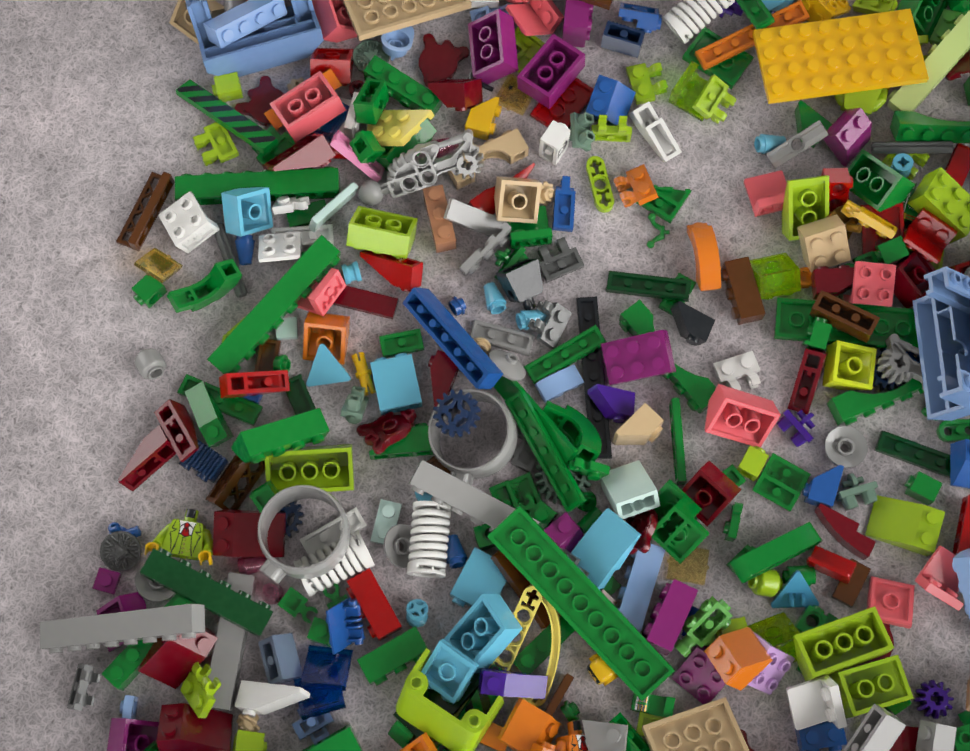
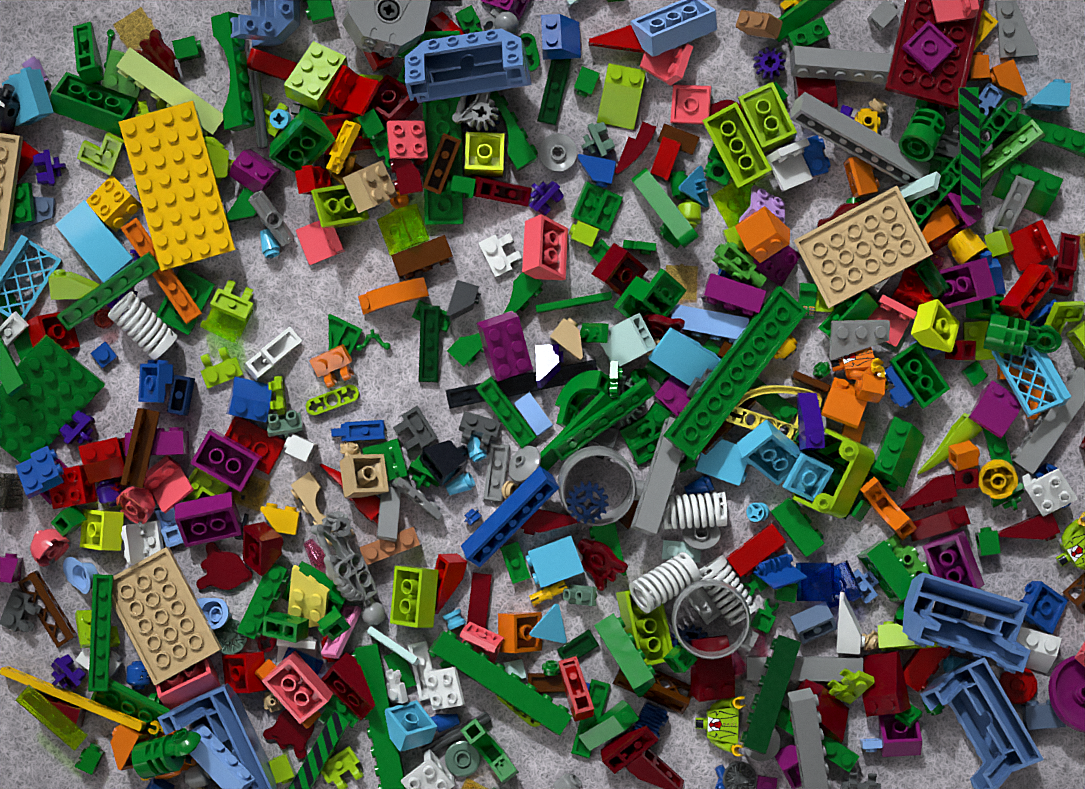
camera: 95 degrees left, 15 degrees up
none -> sand green wheel [445,740,481,777]
none -> green plate [580,323,609,343]
none -> white piece [629,552,700,613]

